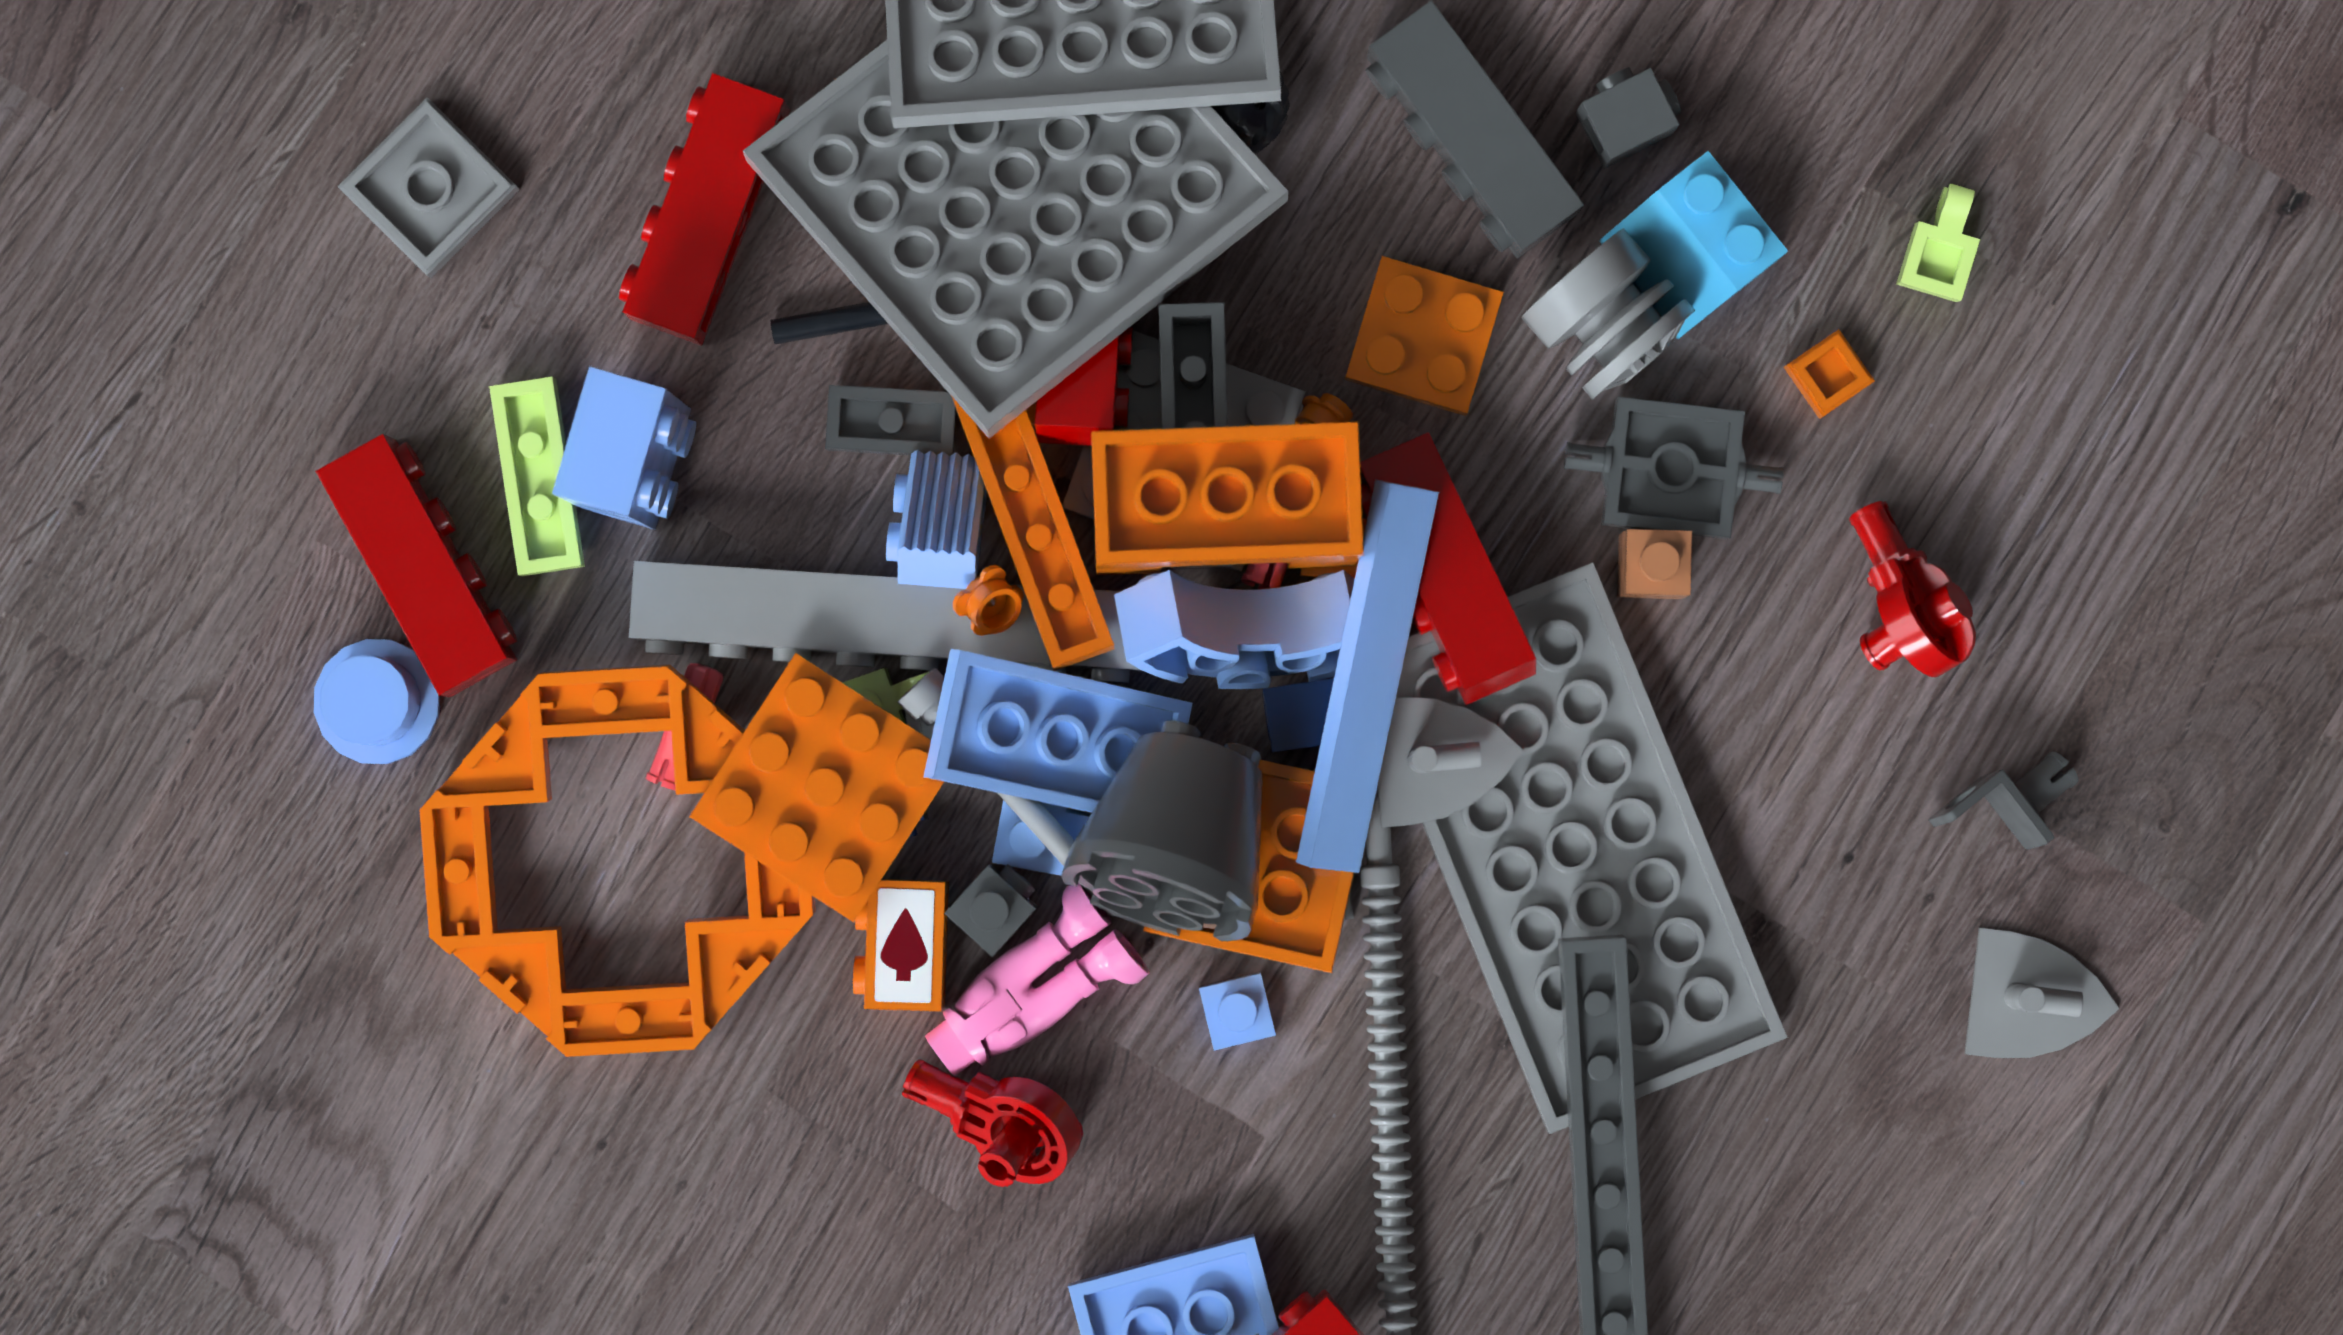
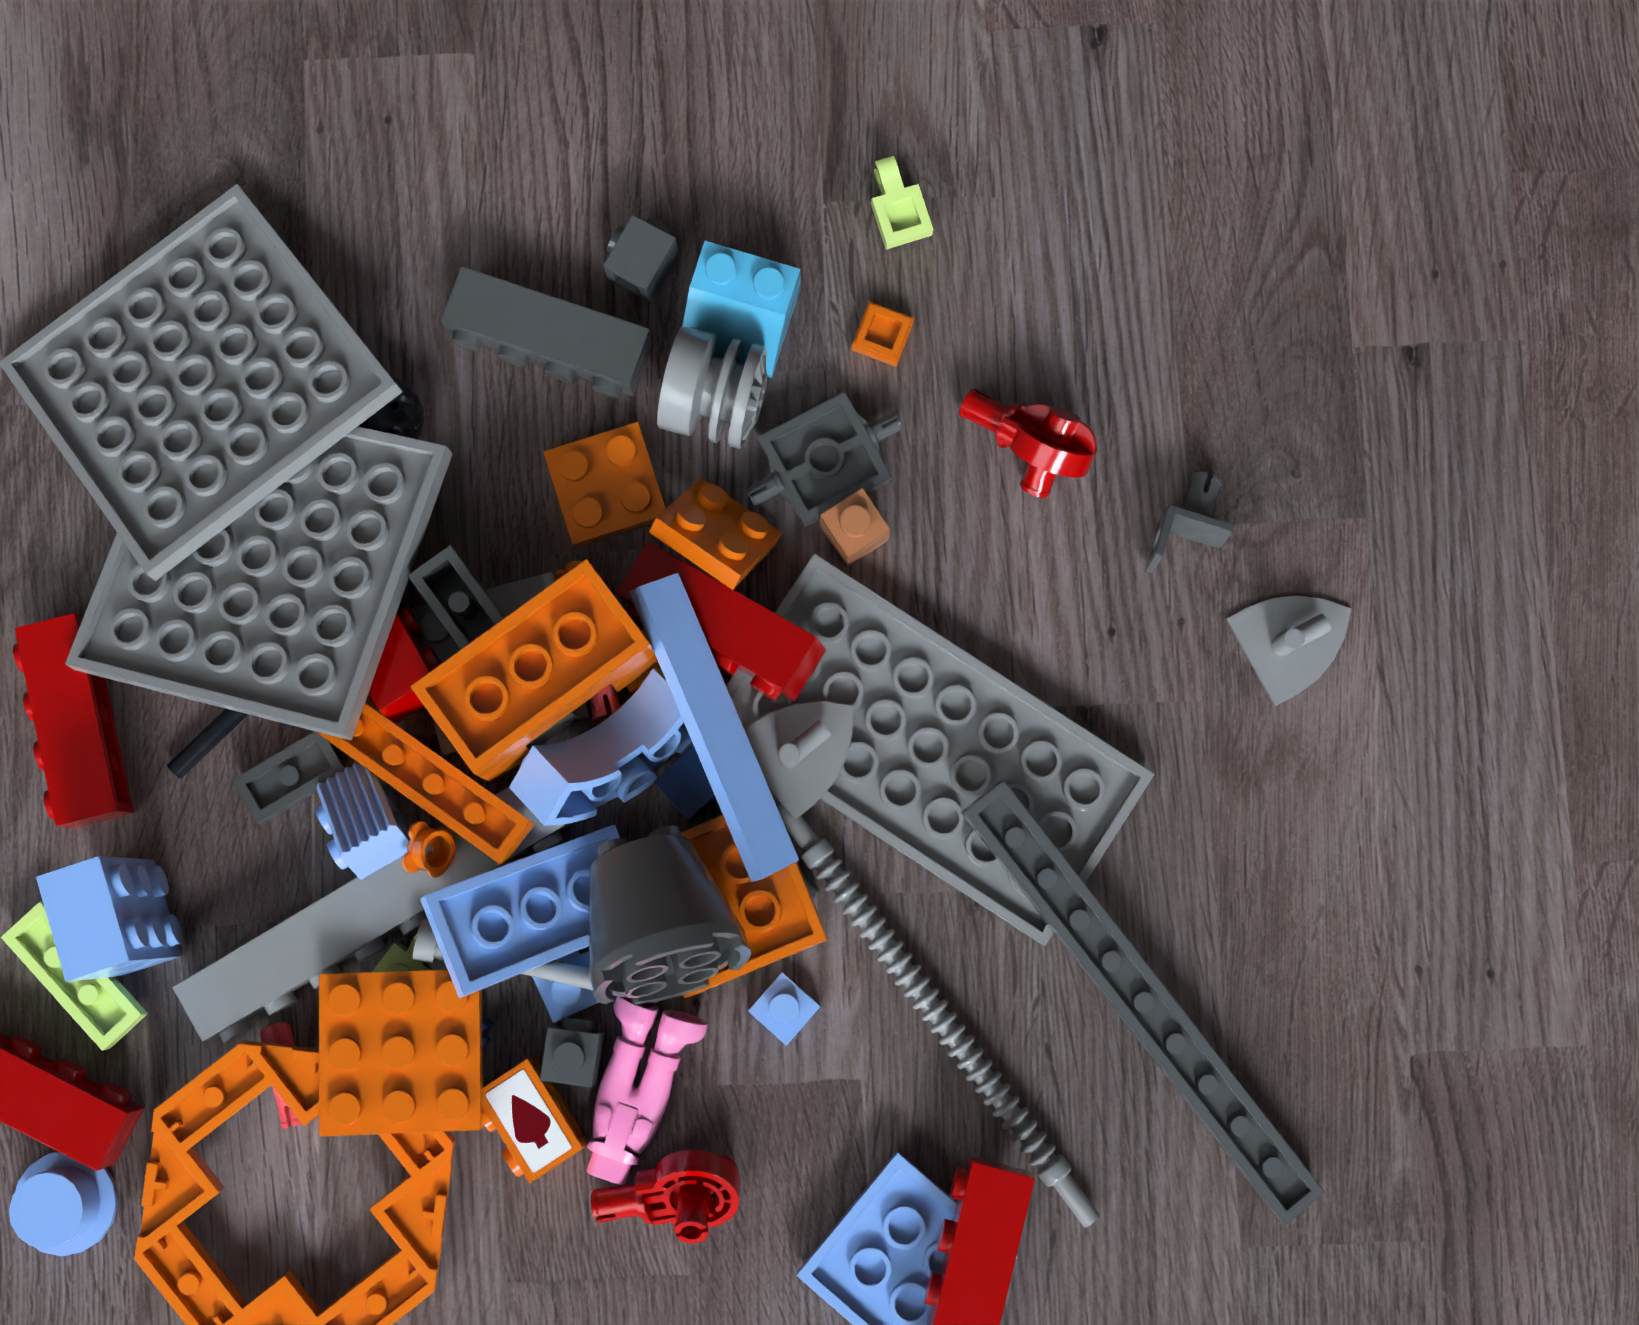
camera: 40 degrees left, 5 degrees down
none -> orange plate [649,478,782,590]

